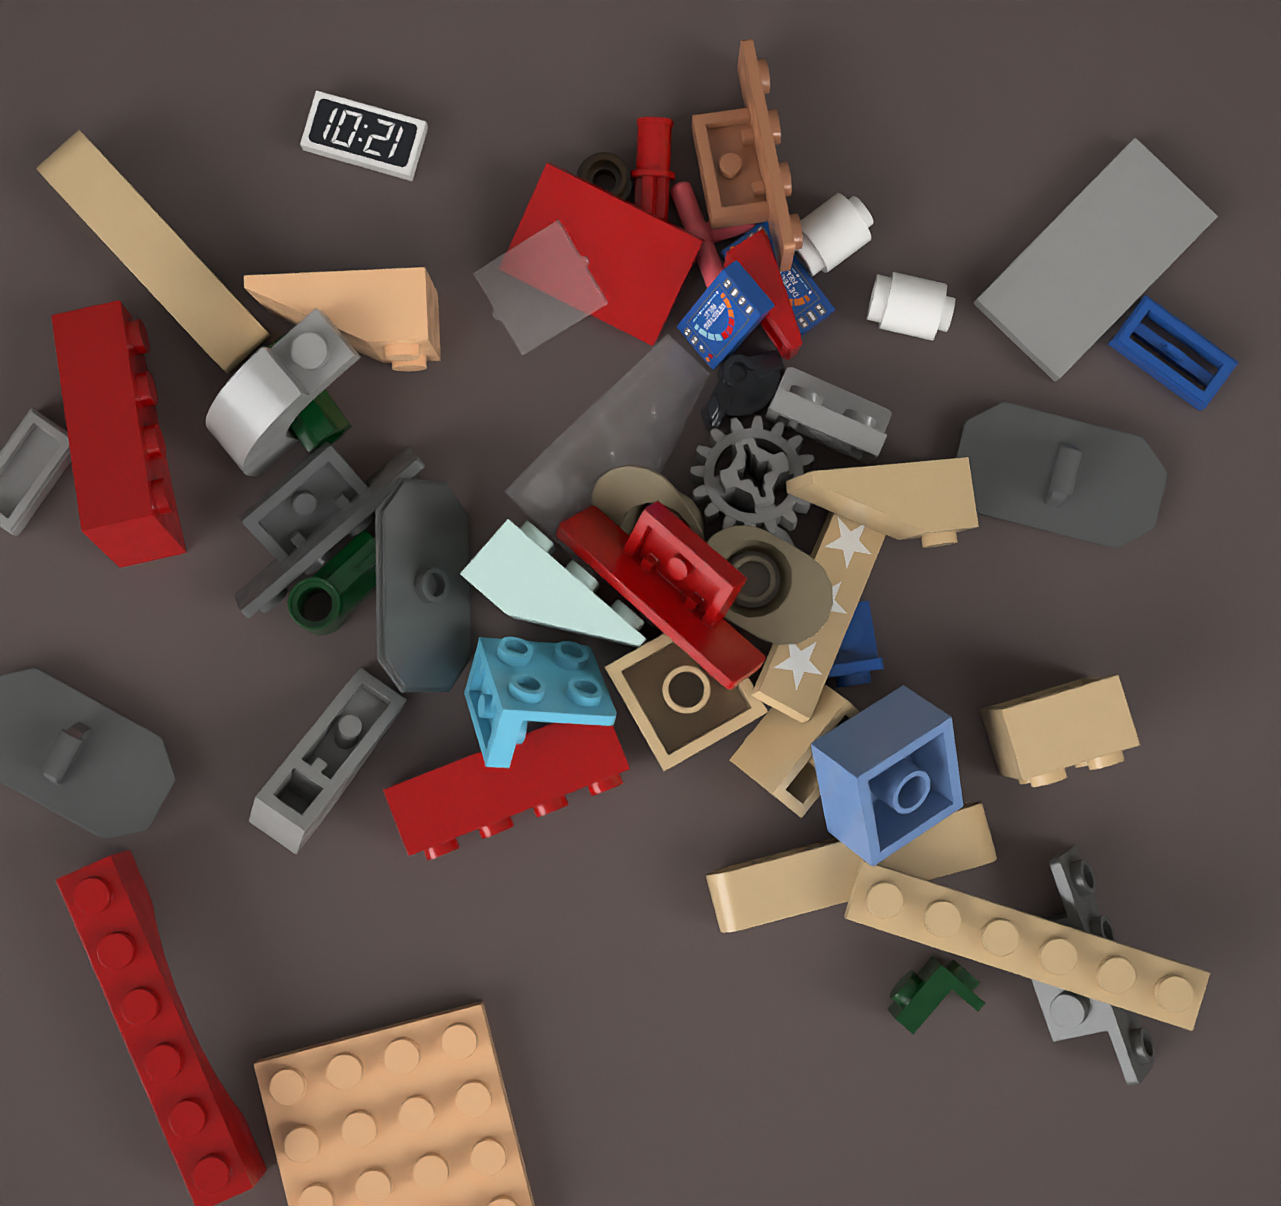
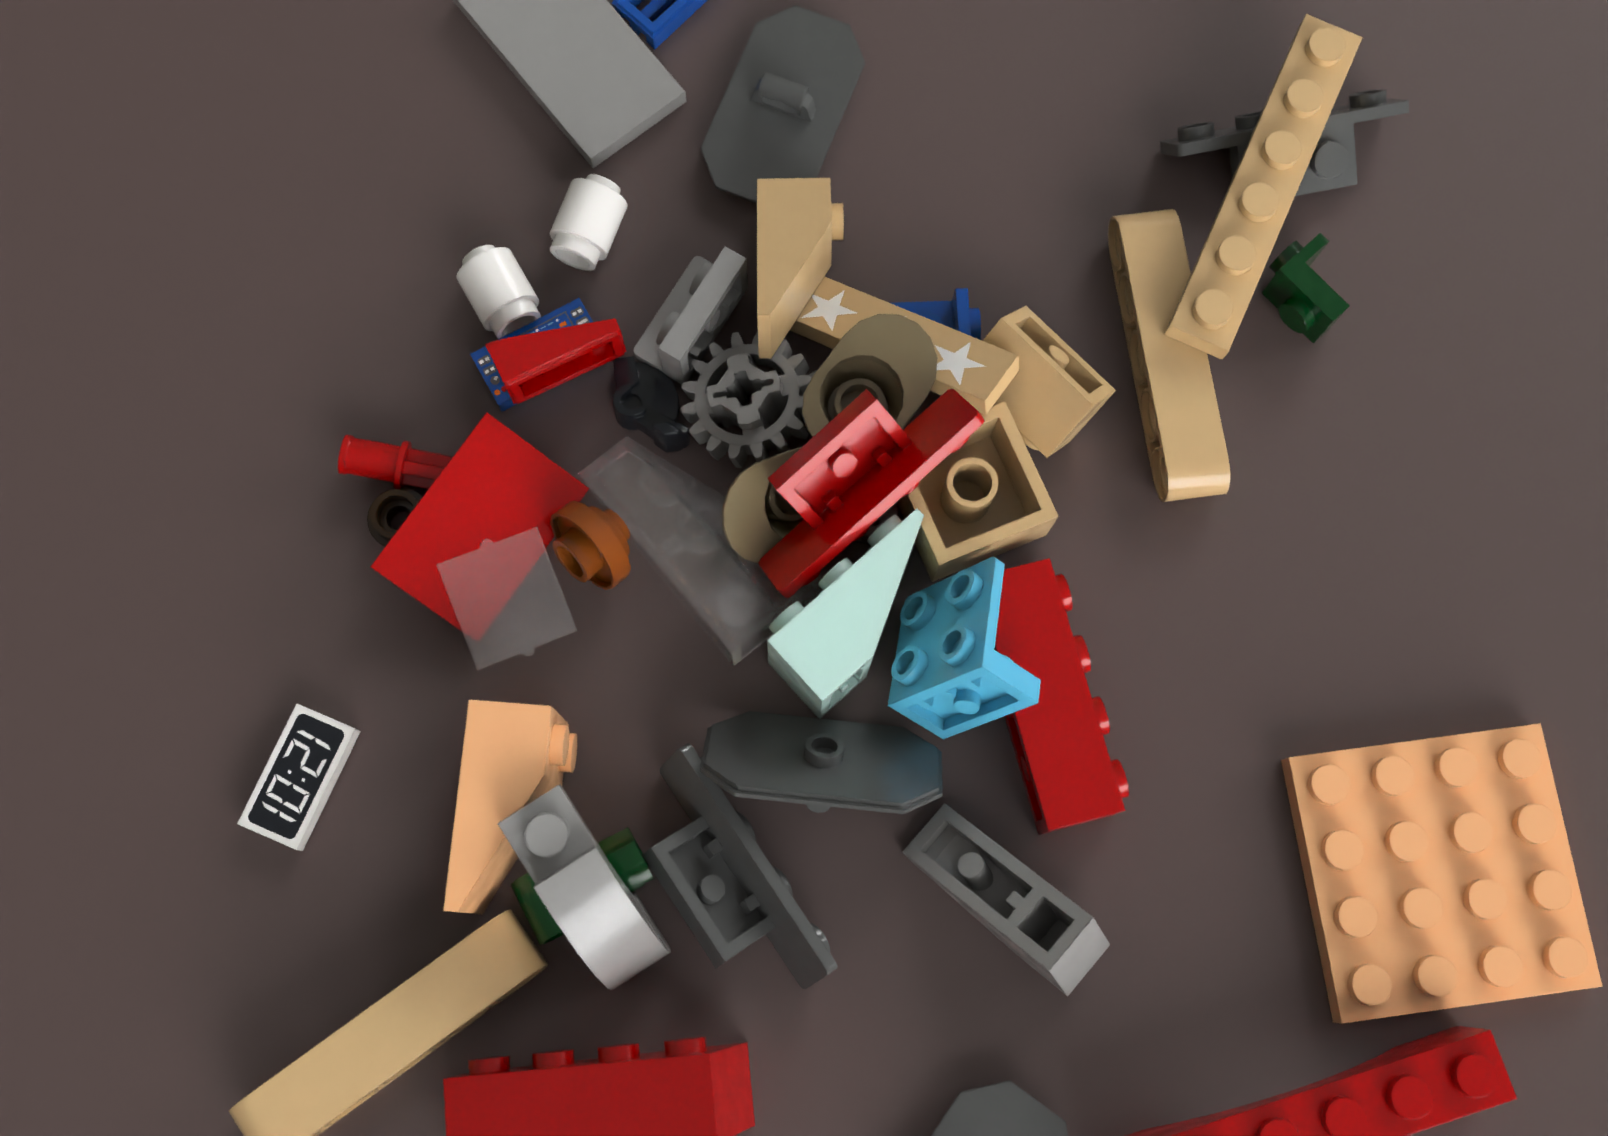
camera: 85 degrees left, 10 degrees down
dark green piece [287,529,376,636] -> none
coral piece [669,181,756,288] -> none
blue tile [677,260,775,370] -> none
nougat bracket [691,39,803,272] -> none
medium blue brick [811,685,963,867] -> none
tan brick [980,675,1140,787] -> none
none -> dark orange plate [550,500,631,590]

